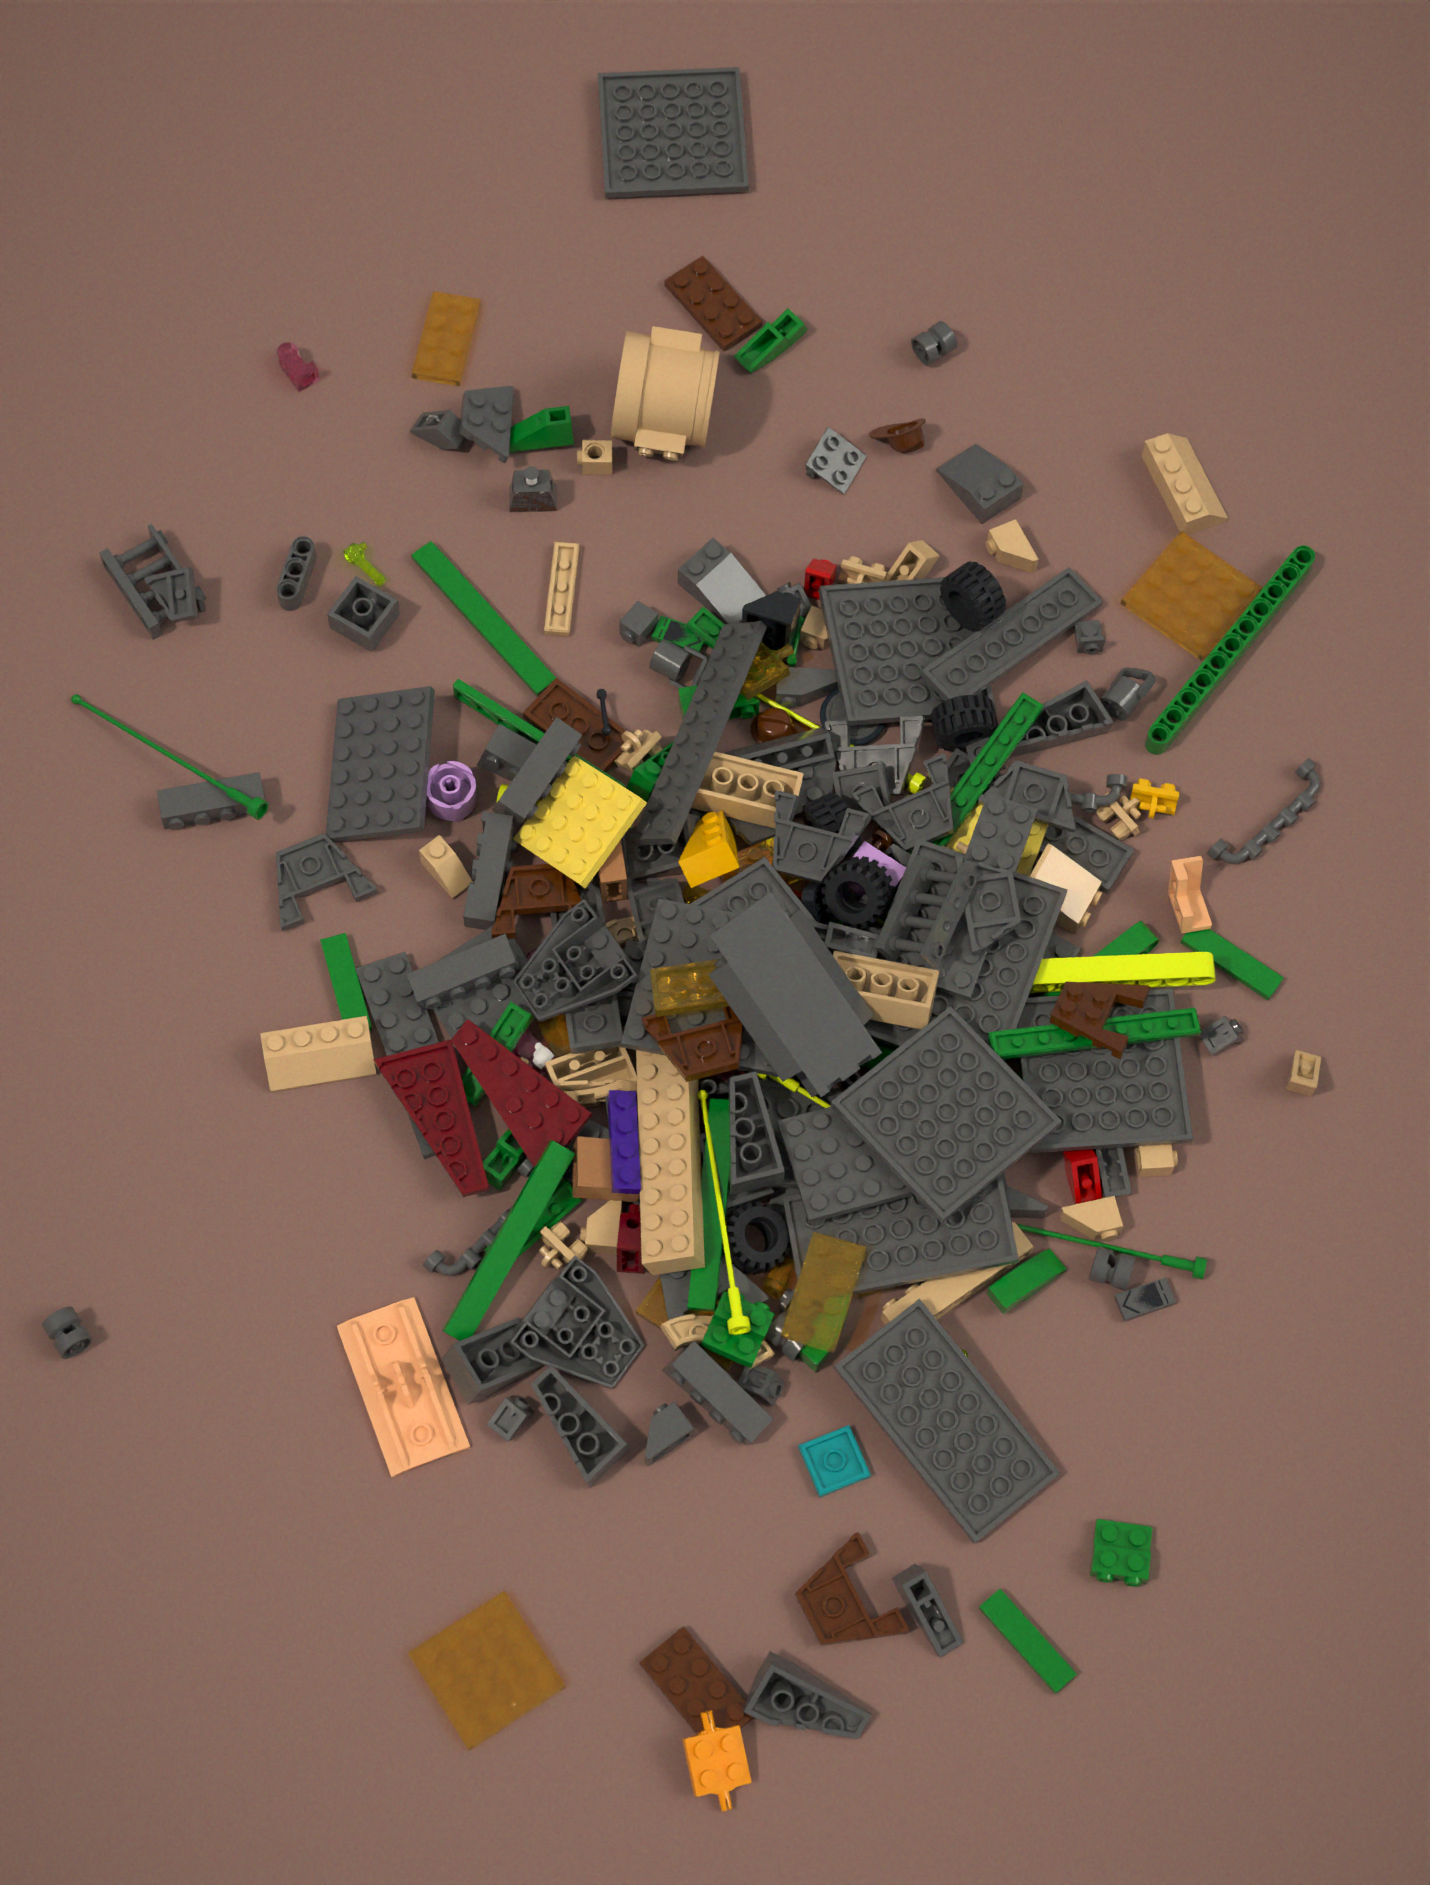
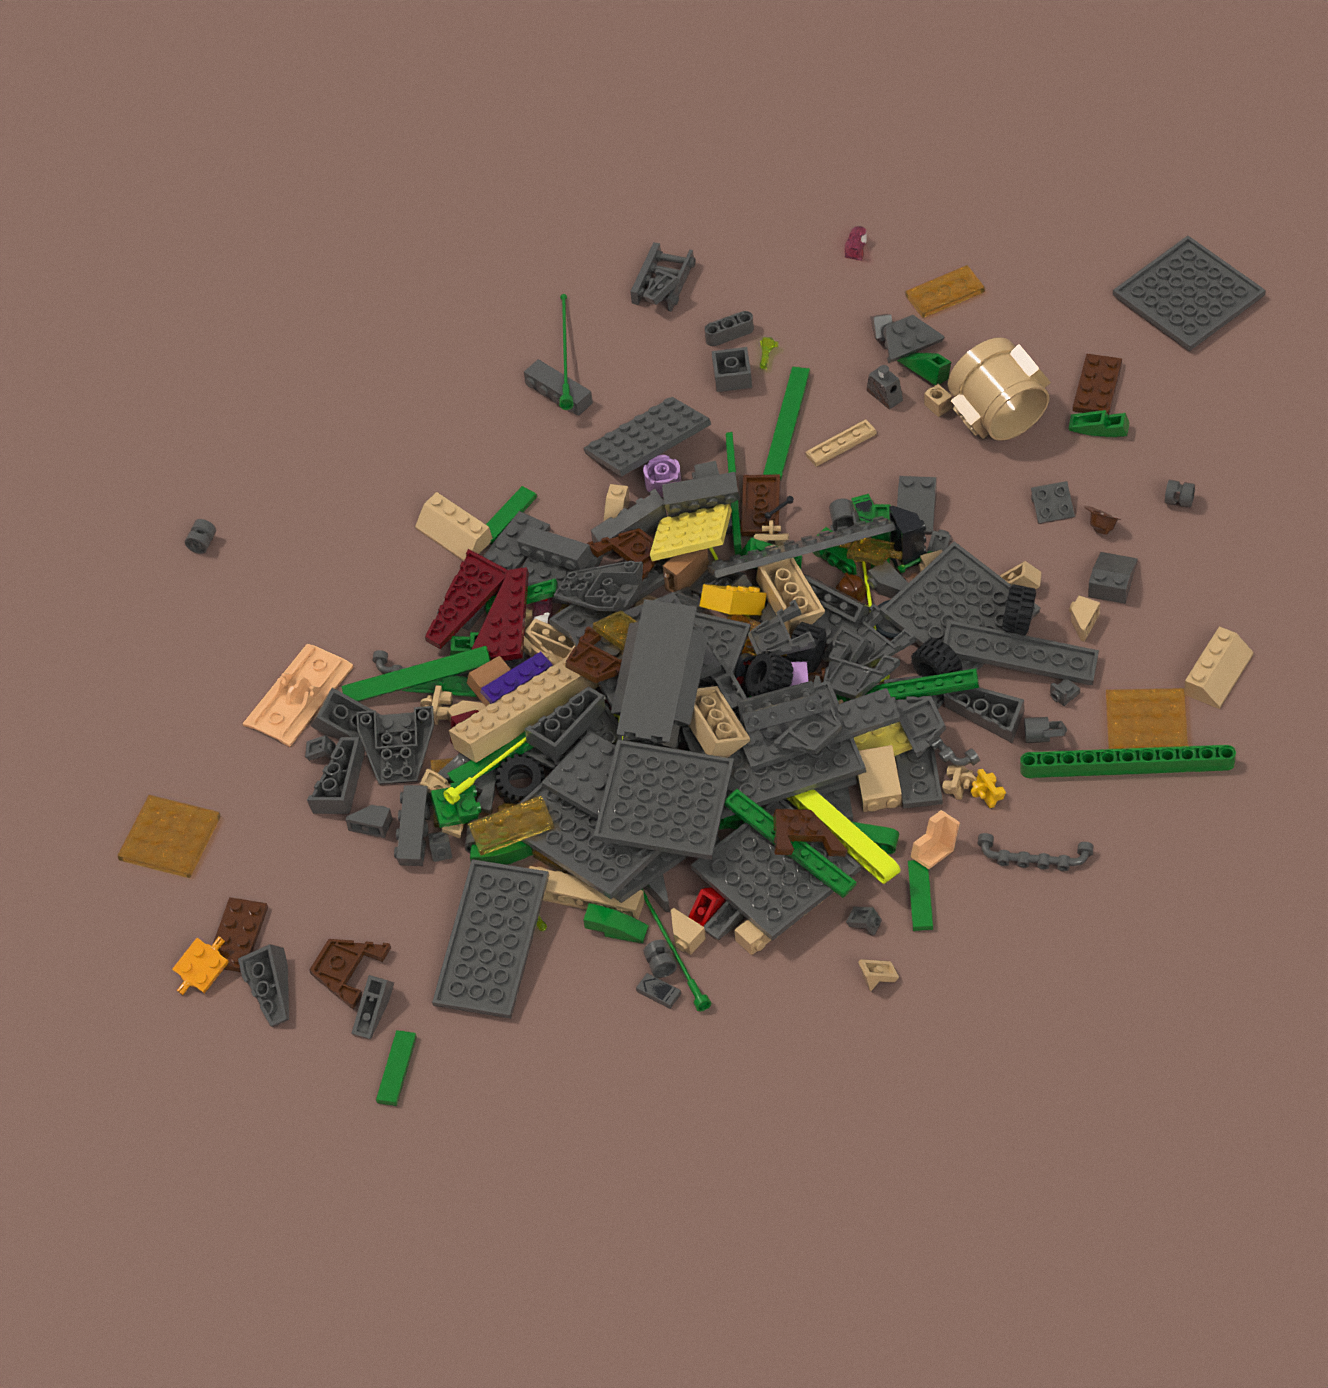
camera: 60 degrees right, 15 degrees down
dark grey wing [276,833,378,931] -> none
dark grey brick [619,601,658,647] -> none
teal tile [798,1425,871,1498] -> none
red slope [804,558,837,600] -> none
tan hips [838,556,887,584] -> none
green plate [1090,1519,1152,1587] -> none

